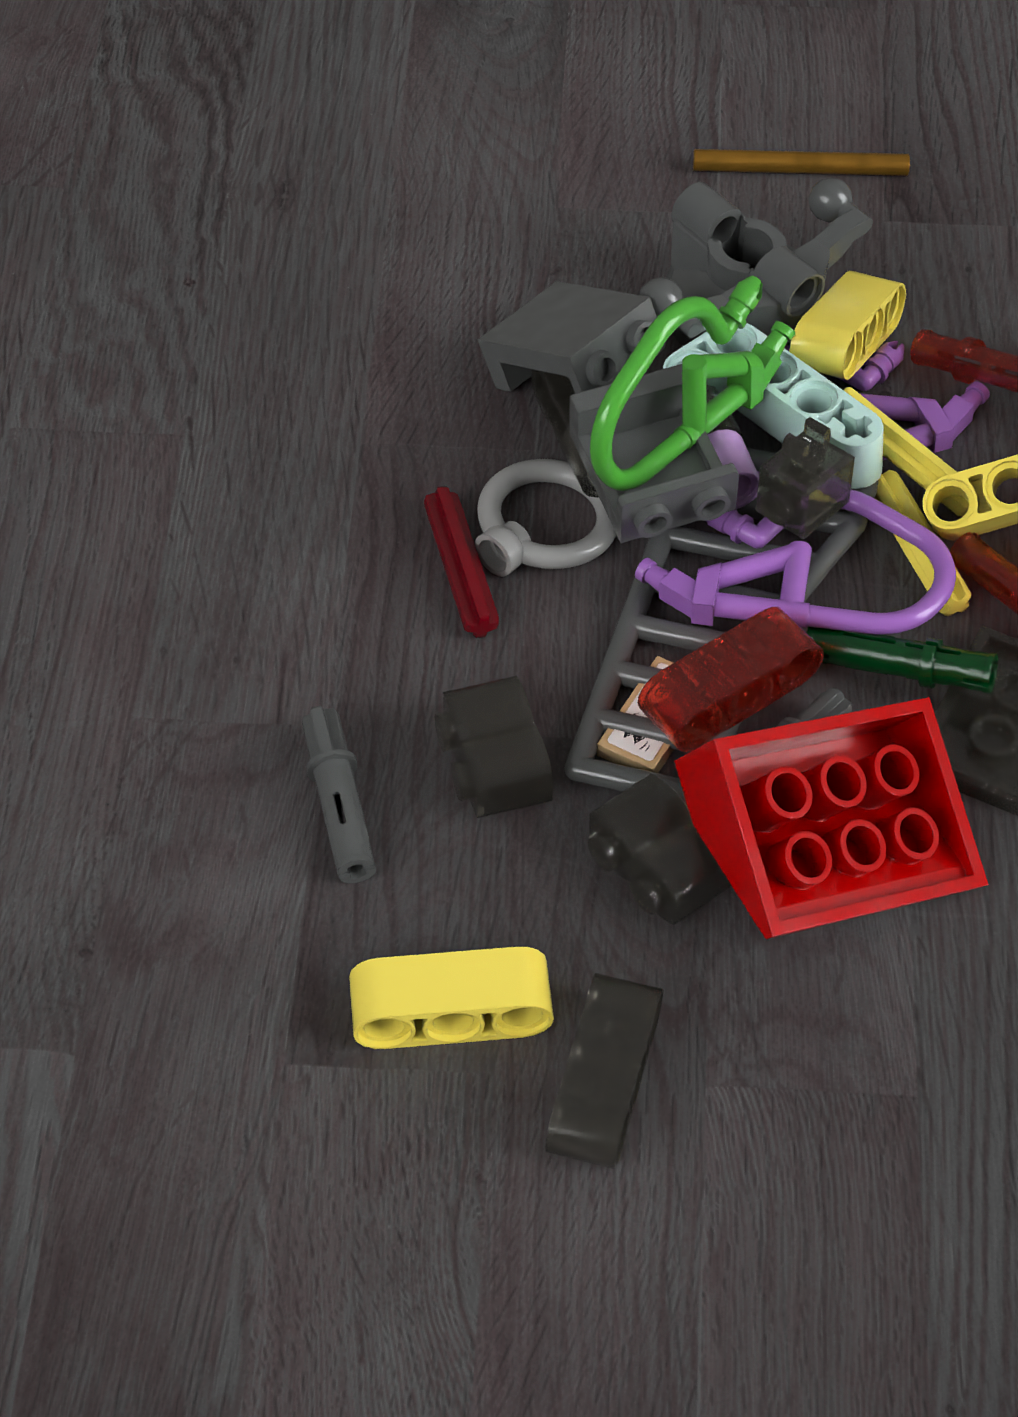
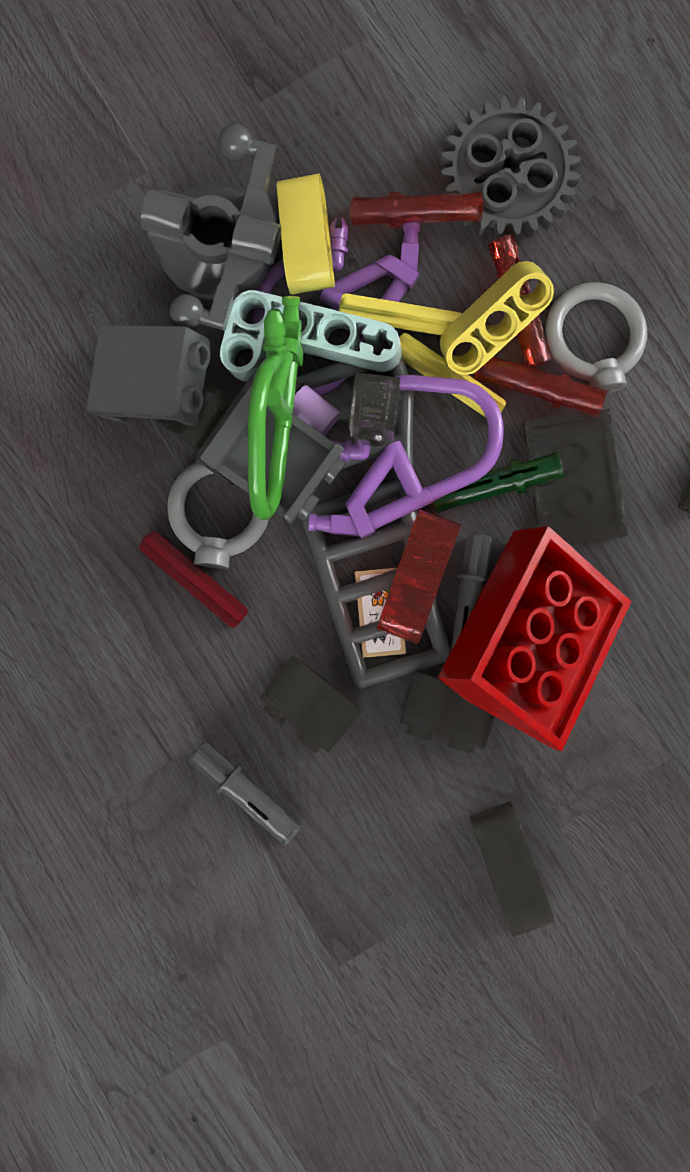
camera: 30 degrees left, 35 degrees up
light yellow beam [349,947,554,1049] -> none
pearl gold bar [693,149,910,176] -> none

